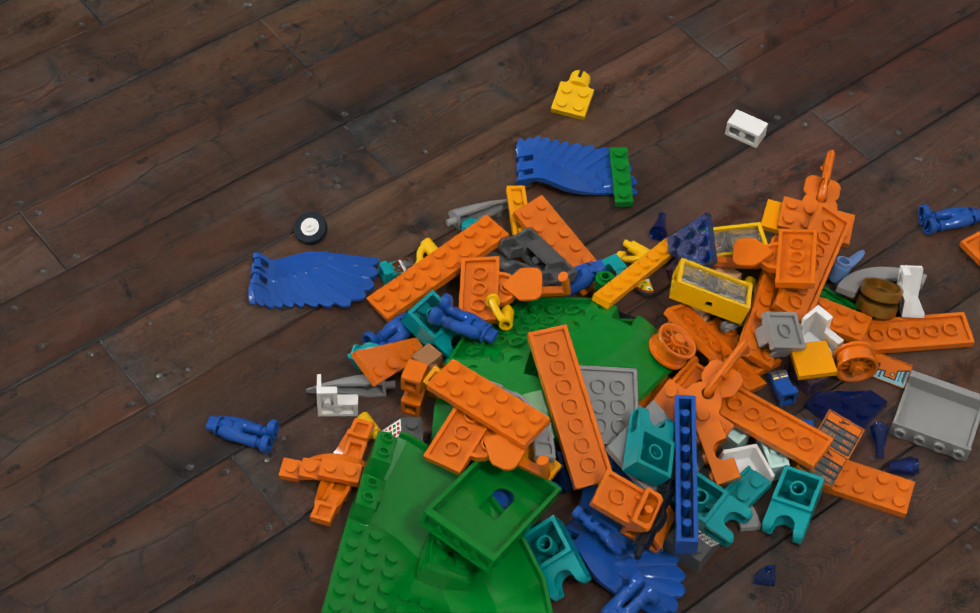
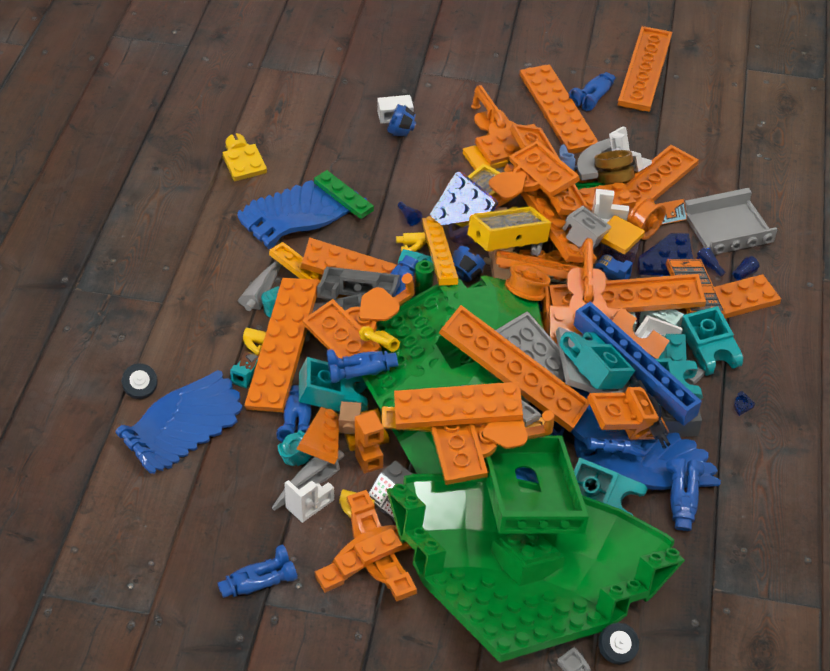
camera: 40 degrees left, 5 degrees down
none -> blue cone [387,104,416,136]
none -> blue cone [452,246,486,282]
none -> orange plate [520,64,598,154]

